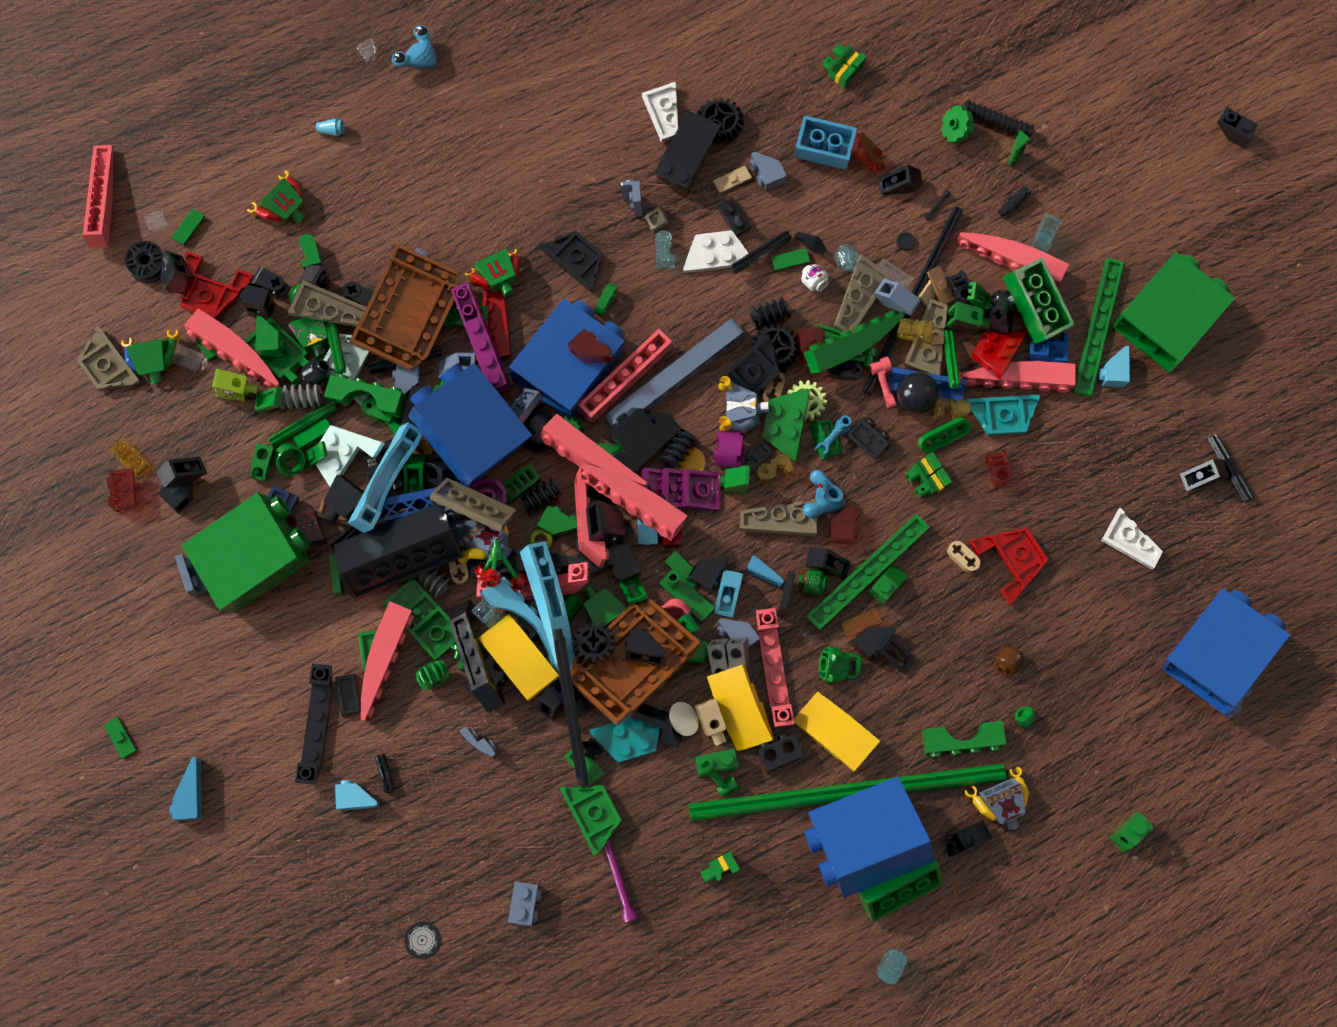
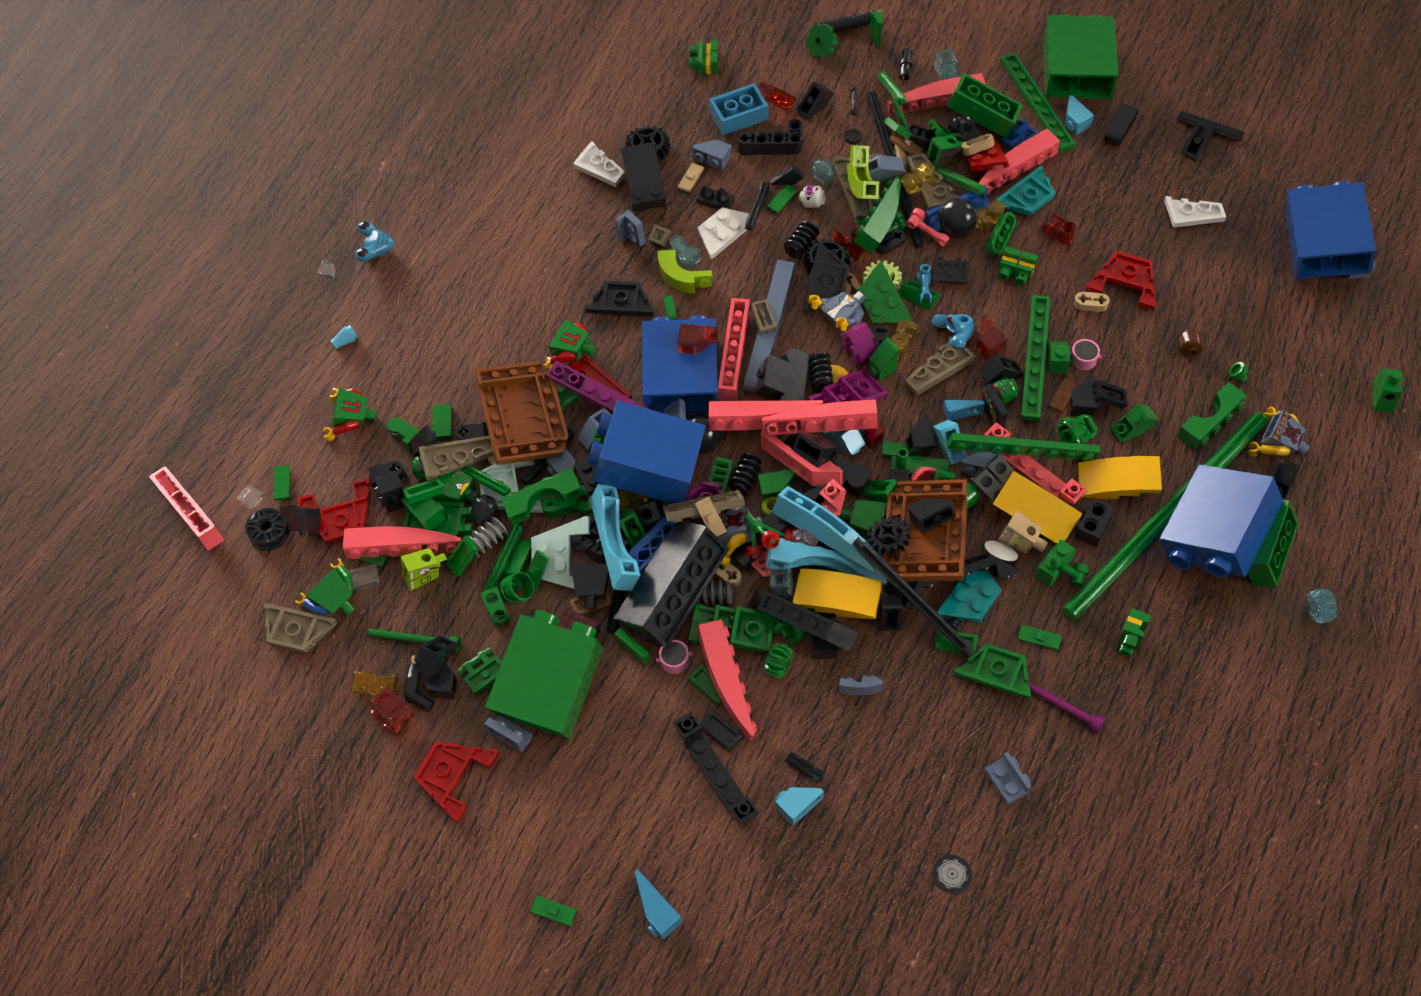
camera: 30 degrees left, 15 degrees down
none -> green piece [367,628,461,653]
none -> green tile [402,478,446,505]
none -> black arm [404,656,435,712]
none -> red wing [414,742,500,823]
none -> green tile [432,404,453,440]
none -> green plate [456,647,502,696]
none -> piece [656,640,692,674]
none -> lime arch [658,250,713,293]
none -> tan piece [695,497,727,537]
none -> black beam [737,119,803,155]
none -> dark tan tile [750,299,778,335]
none -> clear tile [791,529,819,547]
none -> lime arch [847,145,879,199]
none -> green axle [878,71,907,105]
none -> green tile [884,117,911,139]
none -> black tile [890,469,910,487]
none -> green piece [891,97,910,130]
none -> green plate [947,433,1100,461]
none -> tan beam [962,134,995,155]
none -> green piece [1018,625,1061,651]
none -> piece [1070,339,1102,370]
none -> black beam [1103,103,1139,146]
none -> green slope [1111,404,1159,443]

